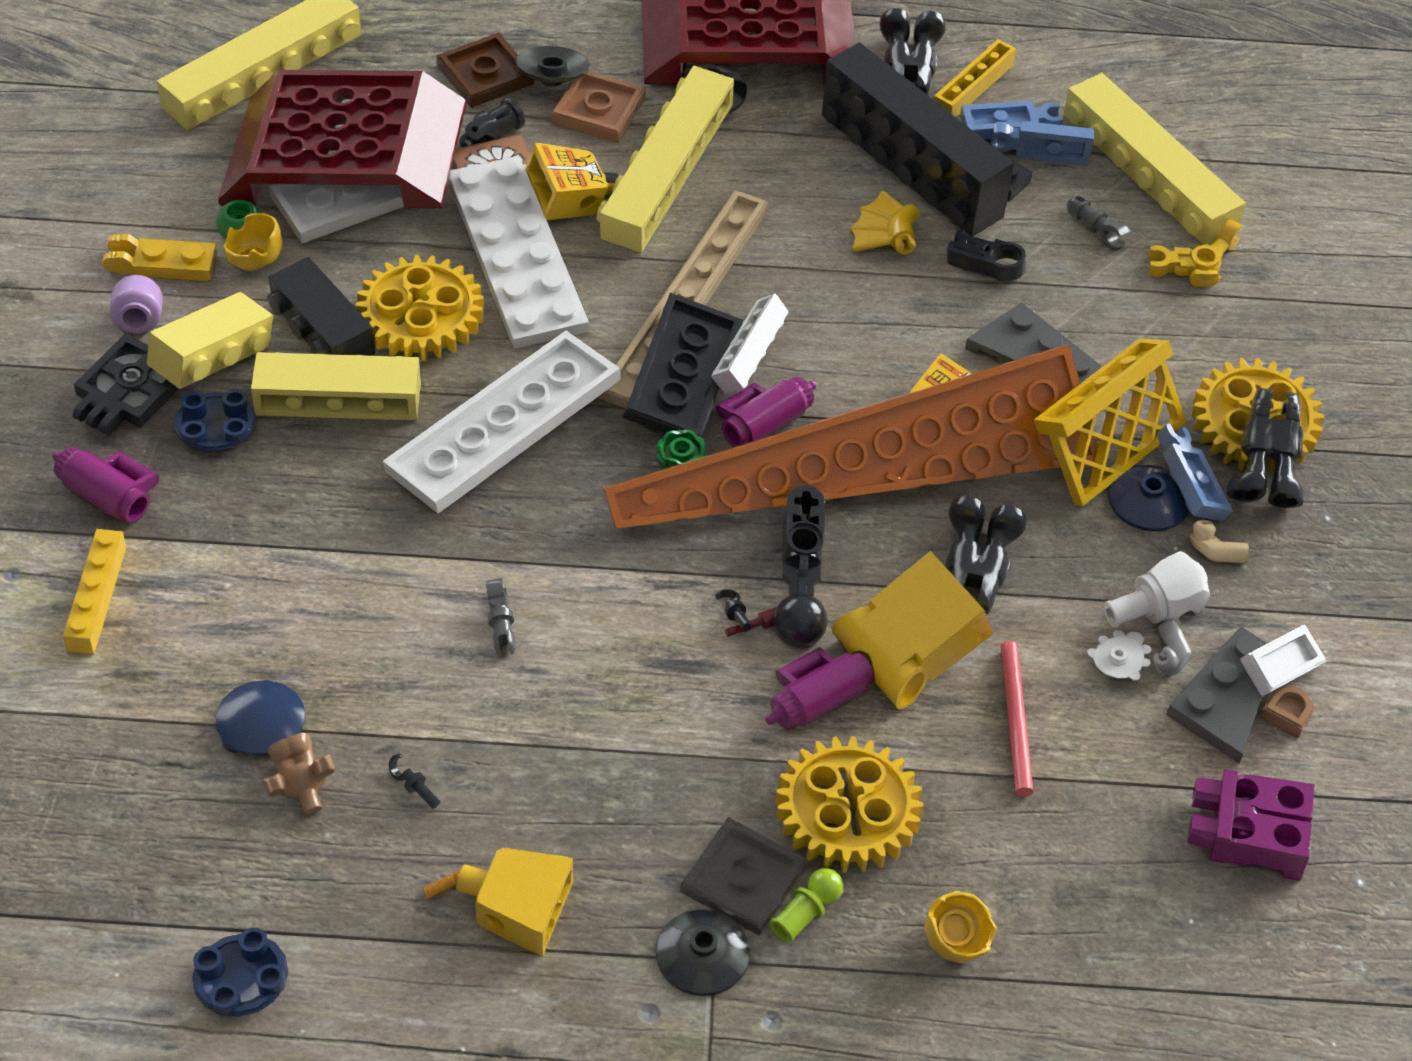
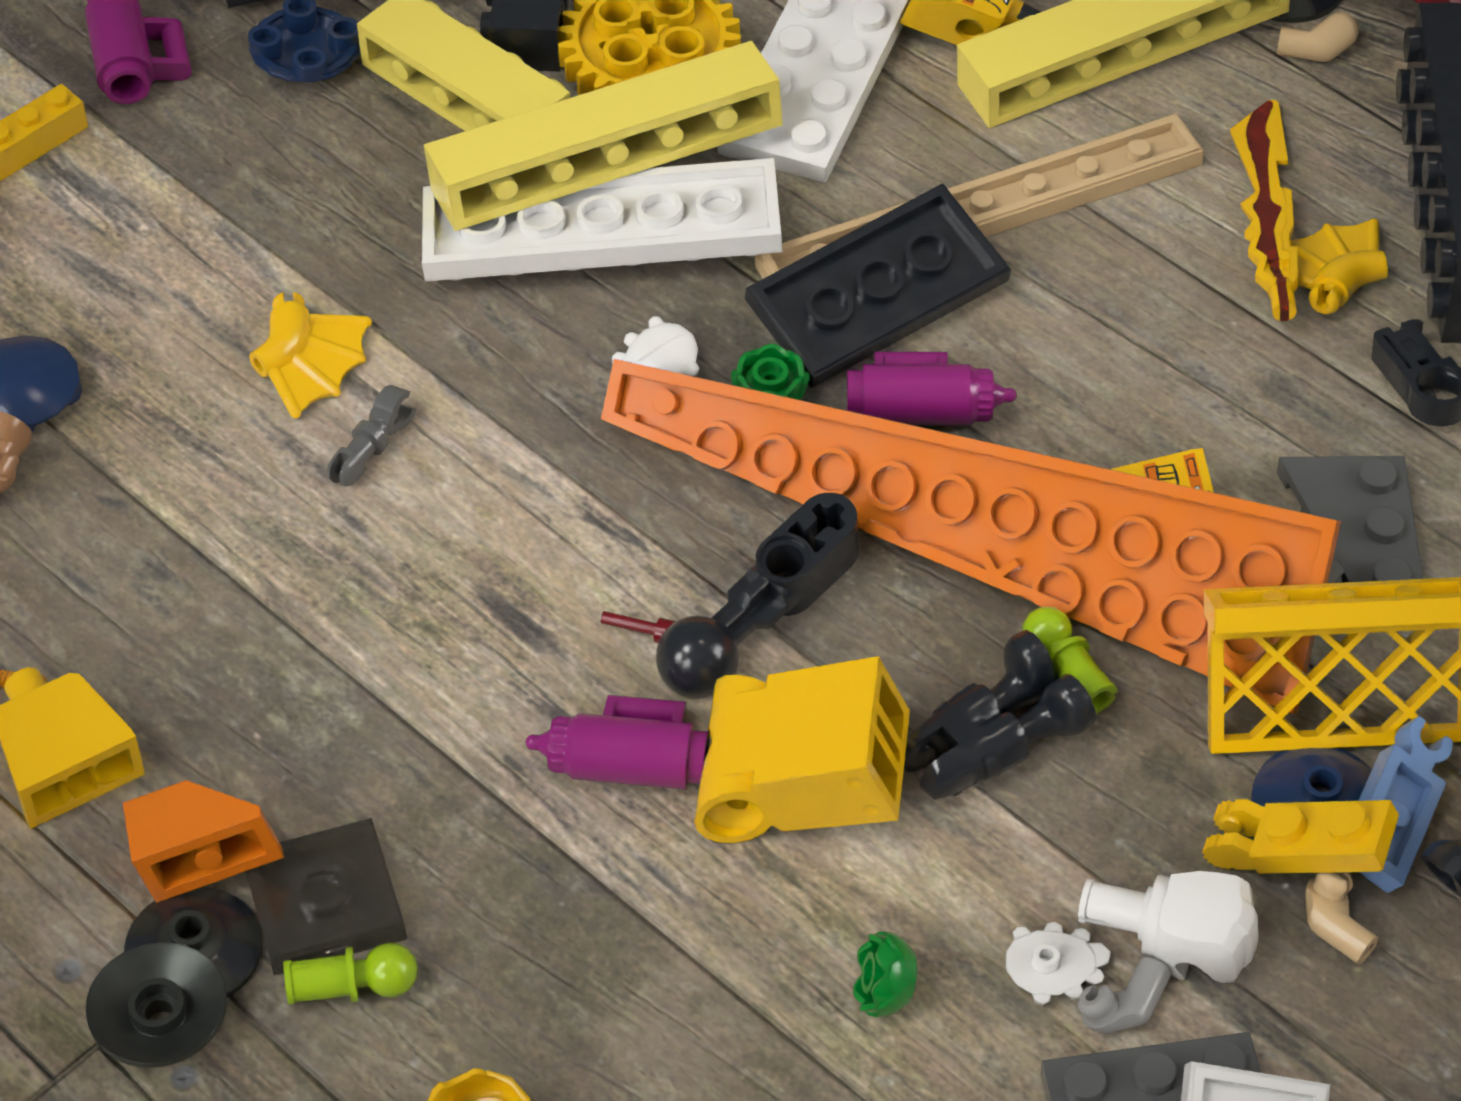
camera: 45 degrees right, 0 degrees up
black hand [388,753,440,809] -> none
white piece [711,293,789,395] -> none
black hand [715,589,752,632] -> none
yellow gear [775,736,924,873] -> none
coral bar [1000,641,1033,797] -> none
none -> pearl dark grey dish [86,942,227,1068]
none -> orange slope [123,780,284,903]
none -> yellow arm [249,291,372,419]
none -> light yellow brick [424,40,783,231]
none -> white piece [612,316,699,376]
none -> green plate [853,932,917,1018]
none -> lime pin [1022,607,1118,714]
none -> yellow hinge [1202,799,1399,874]
none -> yellow sword [1230,100,1298,321]
none -> tan arm [1277,12,1359,62]

